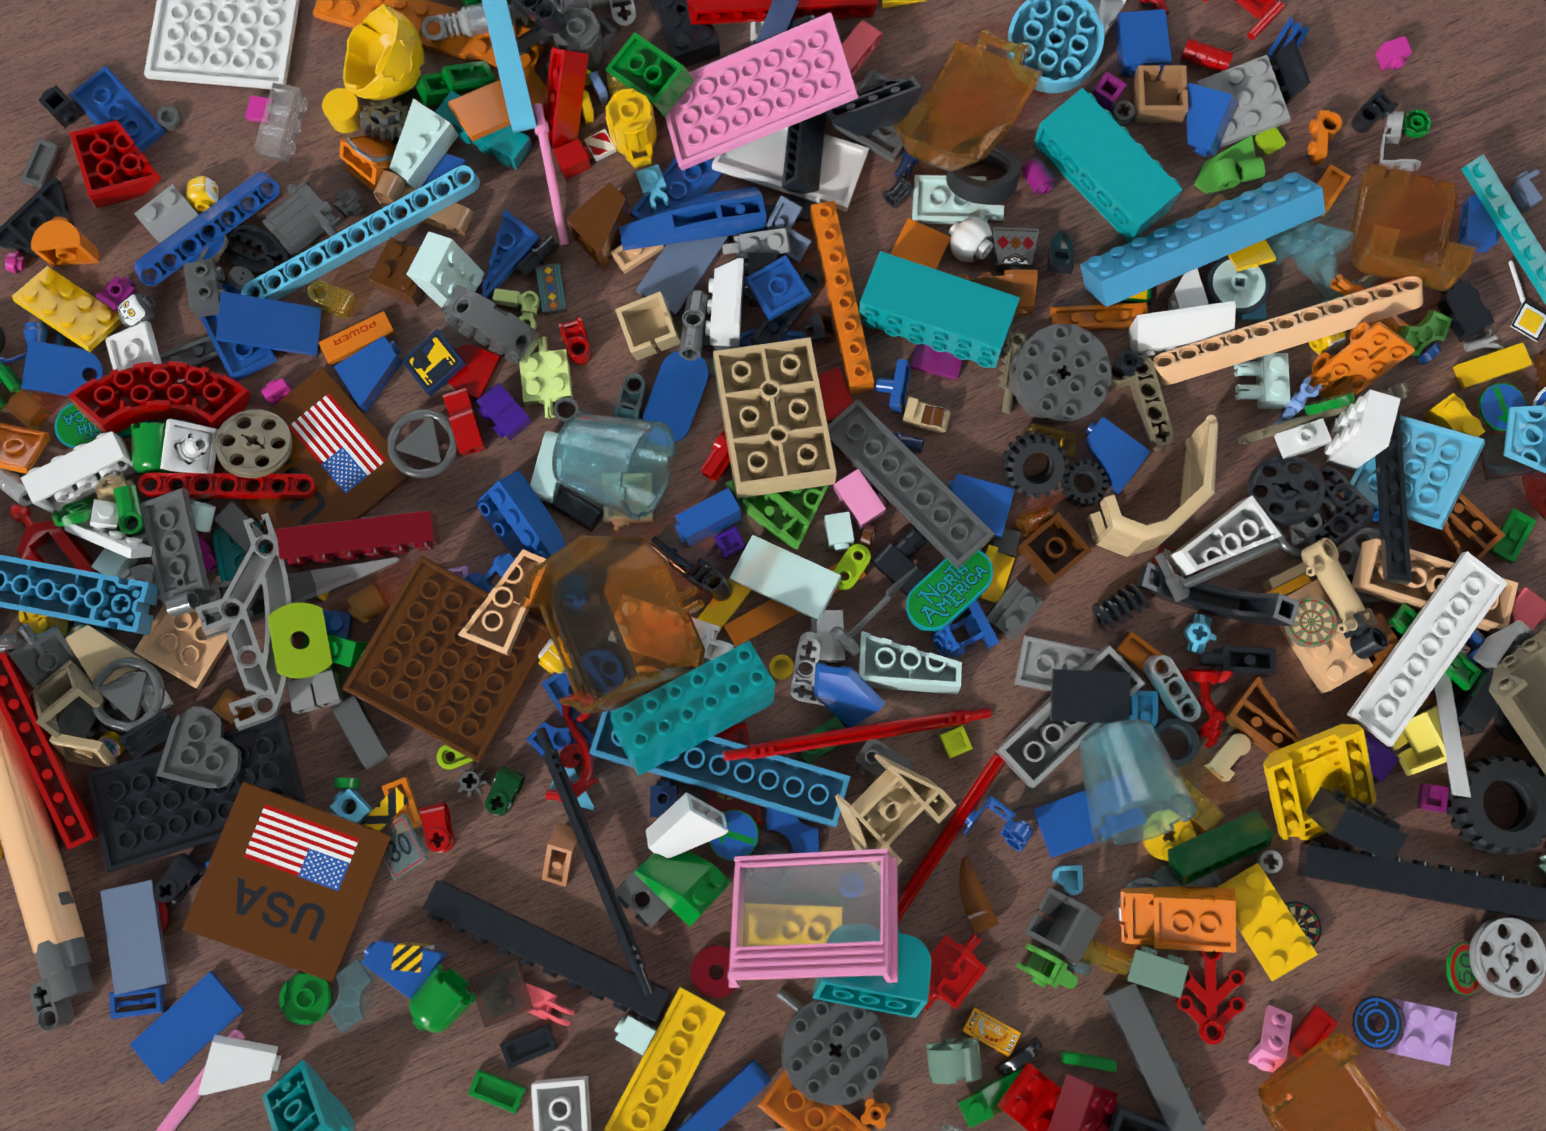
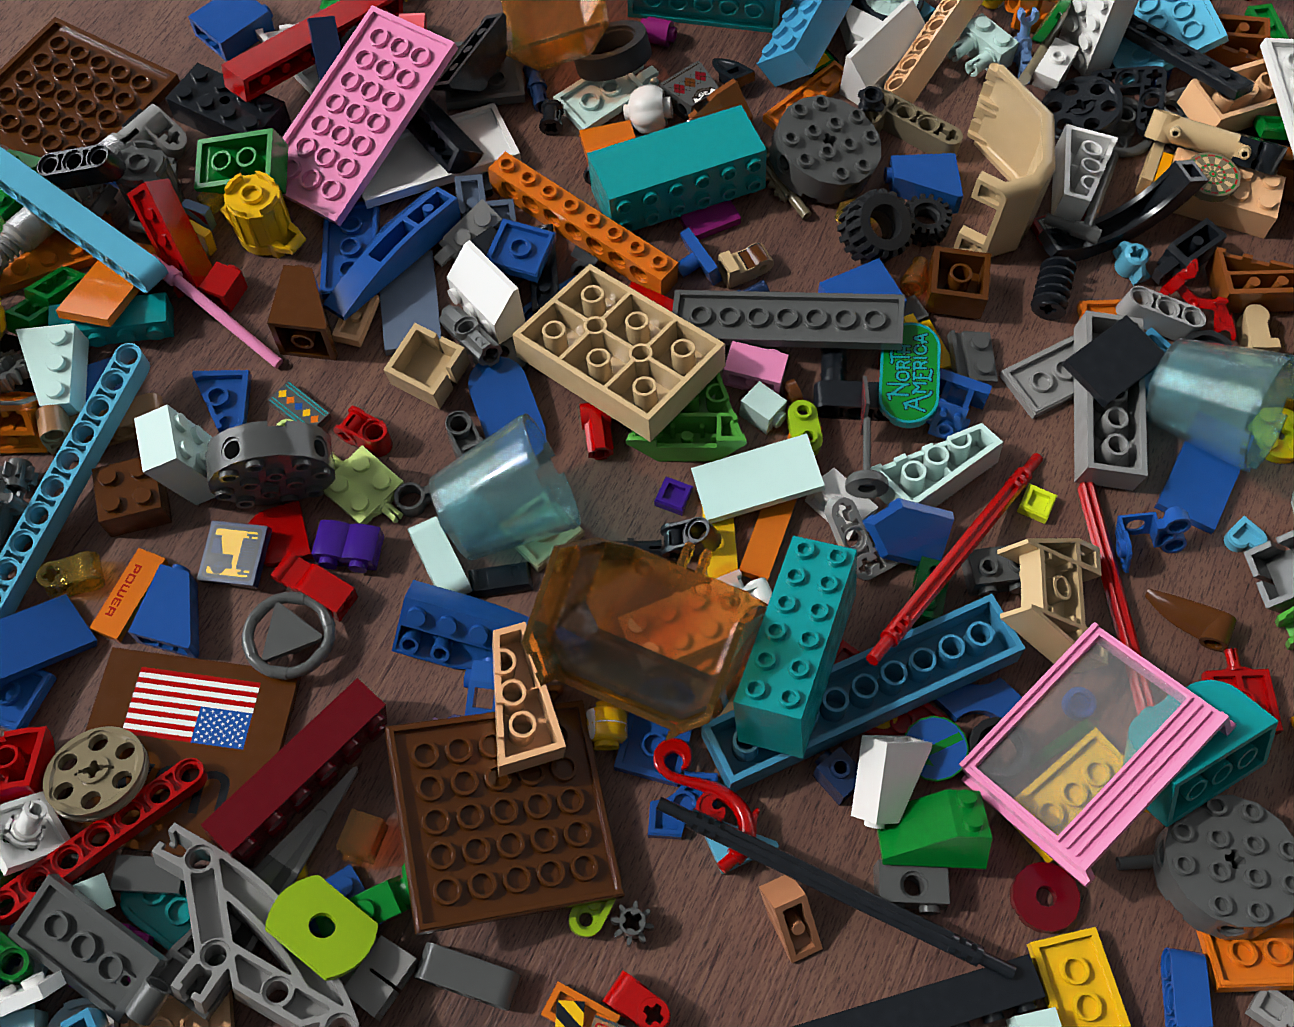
camera: 45 degrees left, 15 degrees down
dark pink plate [261,378,292,405] -> none
dark green piece [485,765,526,817] -> none
black axle [516,236,559,276] -> none
white tile [584,129,616,162] -> none
medium azure plate [636,164,669,210] -> none
blue brick [674,488,742,547] -> none

